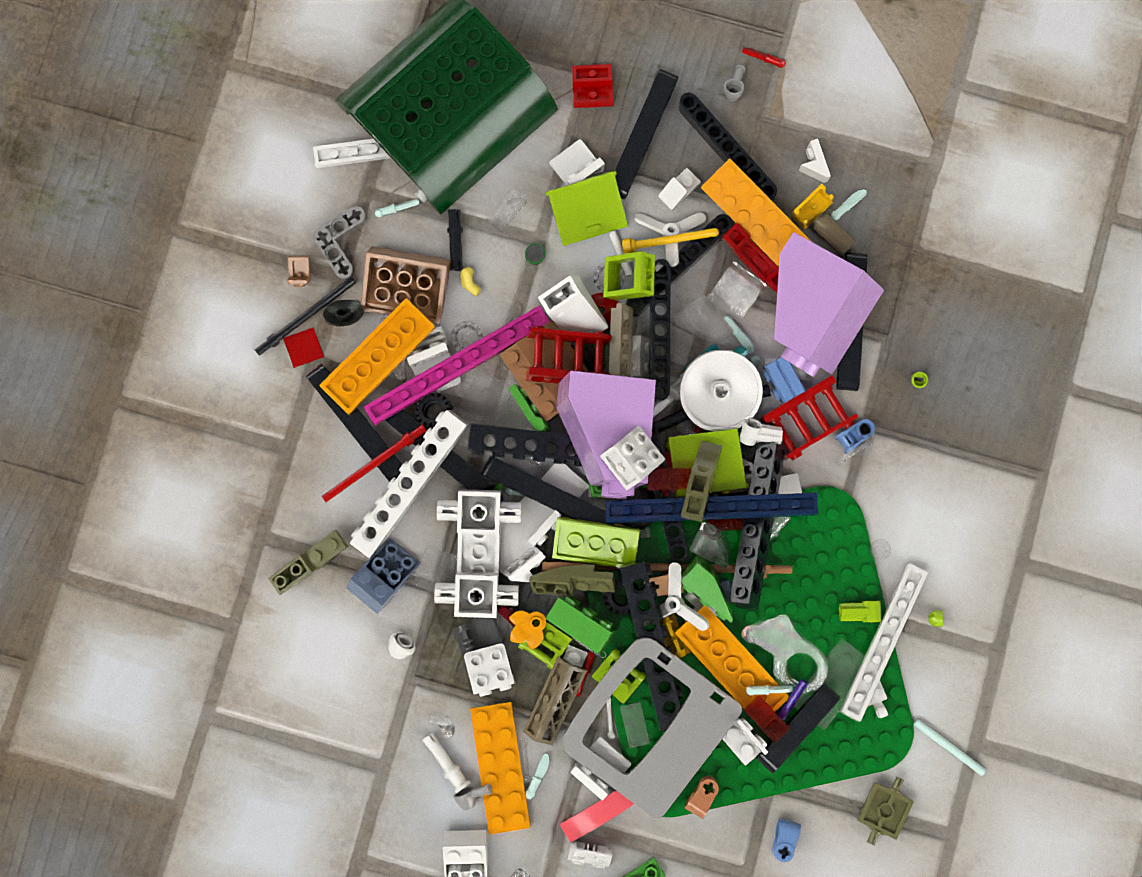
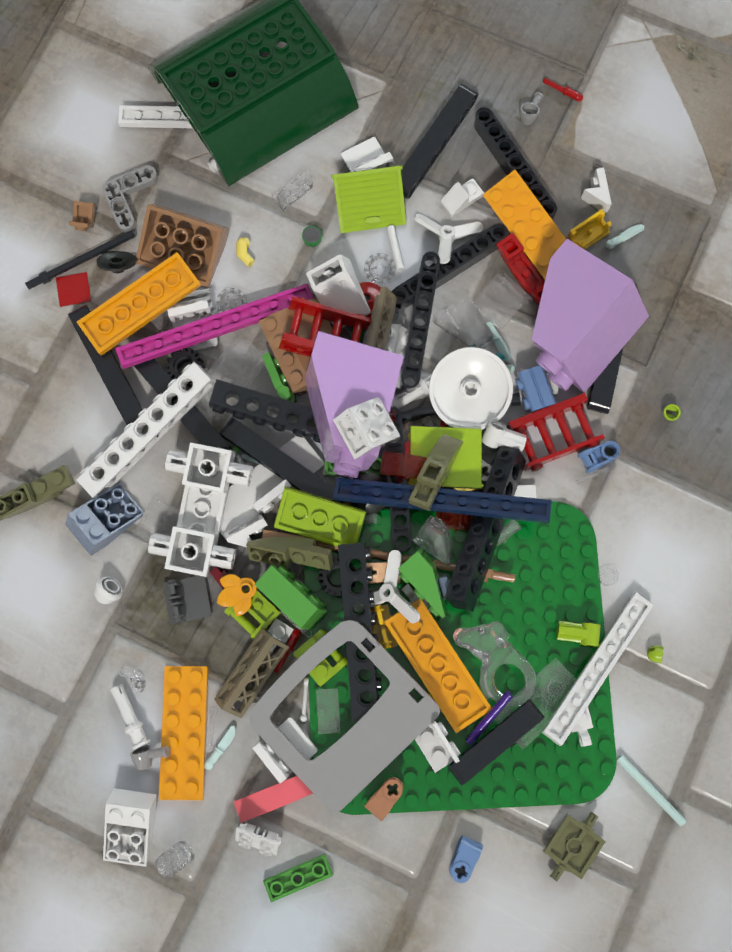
camera: 10 degrees right, 5 degrees down
red bar [321,424,427,503] -> none
light aqua piece [375,199,420,217] -> none
black pin [447,209,463,271] -> none
white bracket [464,644,515,697] -> none
red slope [572,64,613,108] -> none
lime window [603,251,655,300] -> none
yellow piece [622,228,719,254] -> none
clear red slope [744,695,790,743] -> none
light aqua piece [746,685,794,695] -> none
dark tan brick [813,214,856,256] -> none

